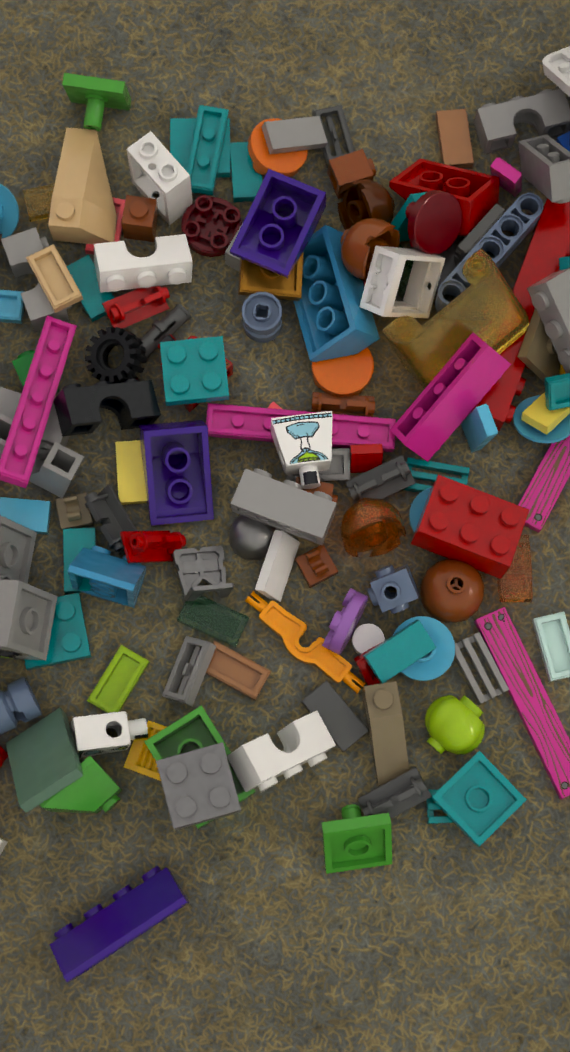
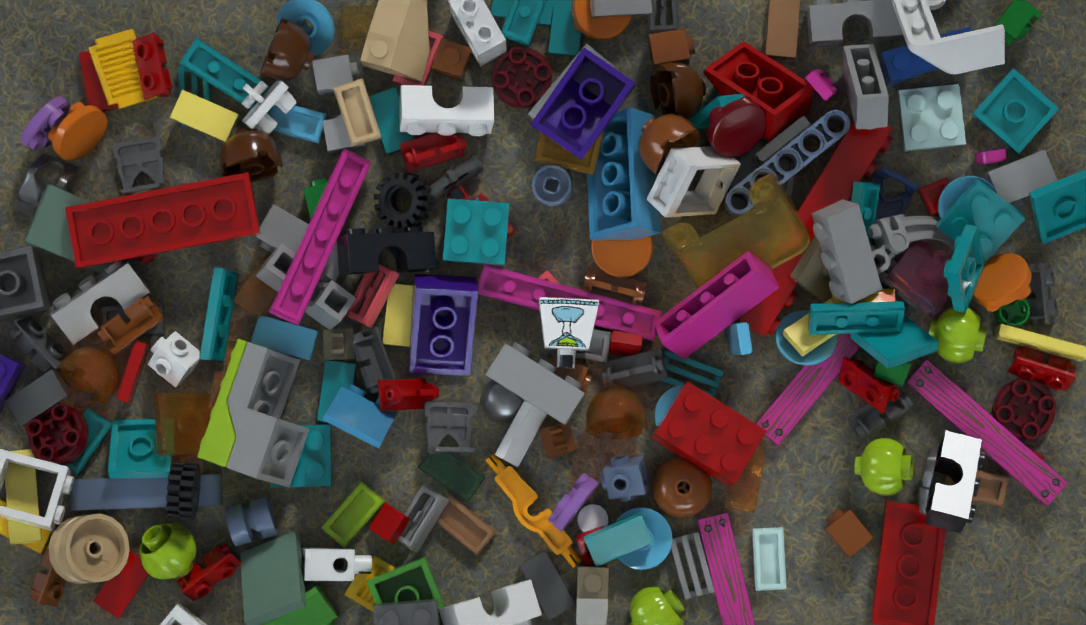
camera: 15 degrees right, 10 degrees up
none -> coral tile [345,264,399,329]
none -> red tile [369,502,410,545]

